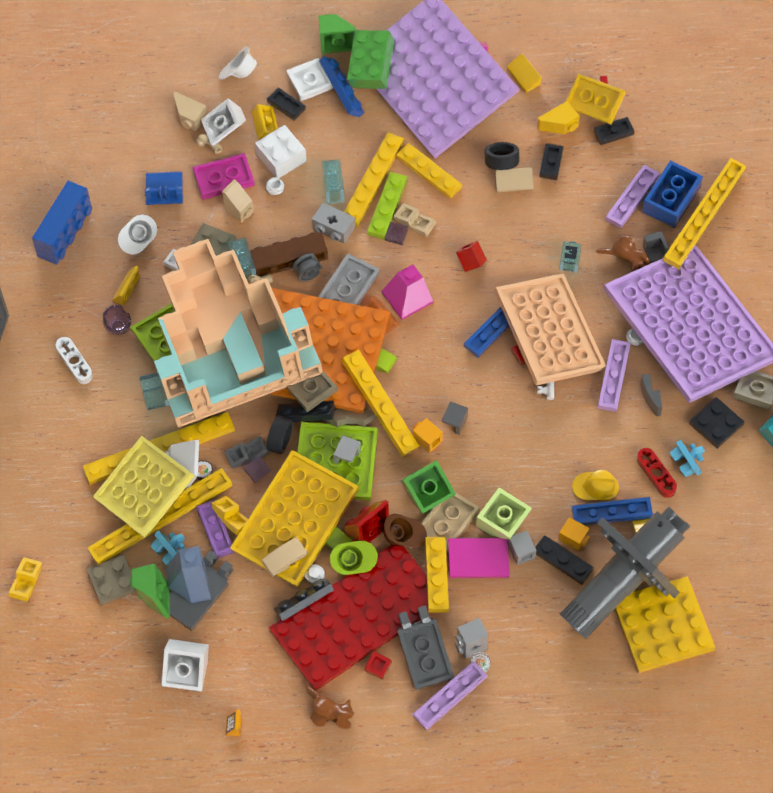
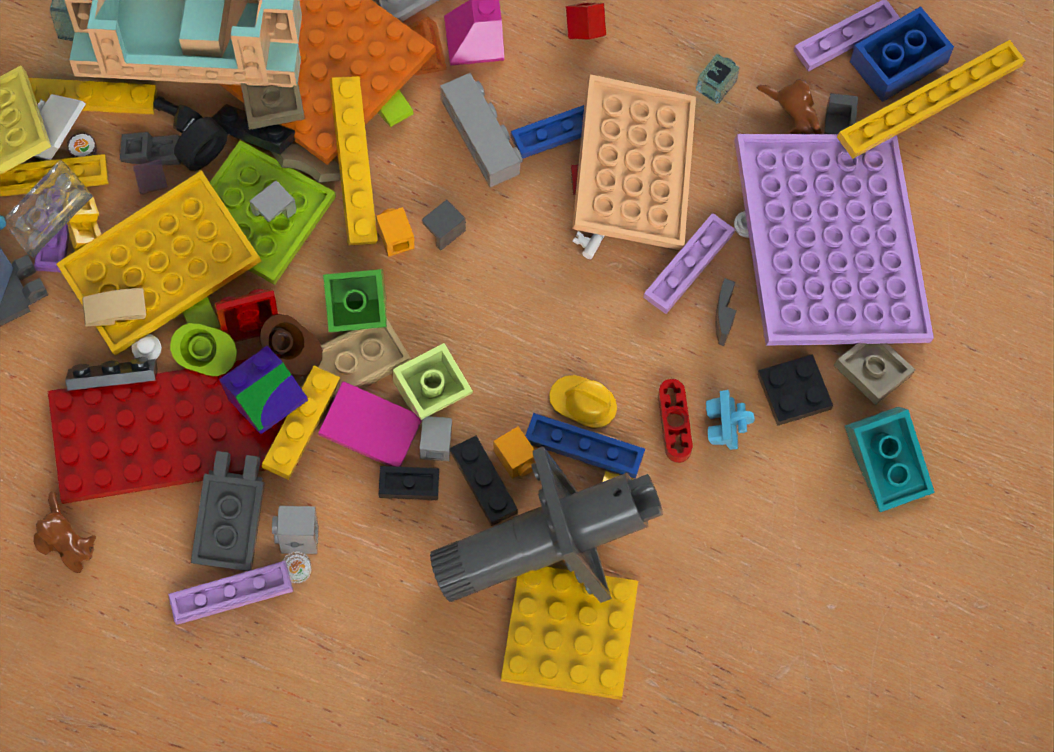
camera: 20 degrees right, 5 degrees up
red plate [364,651,392,680] -> none
none -> clear plate [5,160,93,258]
none -> black bar [154,96,203,133]
none -> dark purple slope [219,346,308,434]
none -> black plate [378,466,440,500]
none -> light grey brick [440,73,523,187]

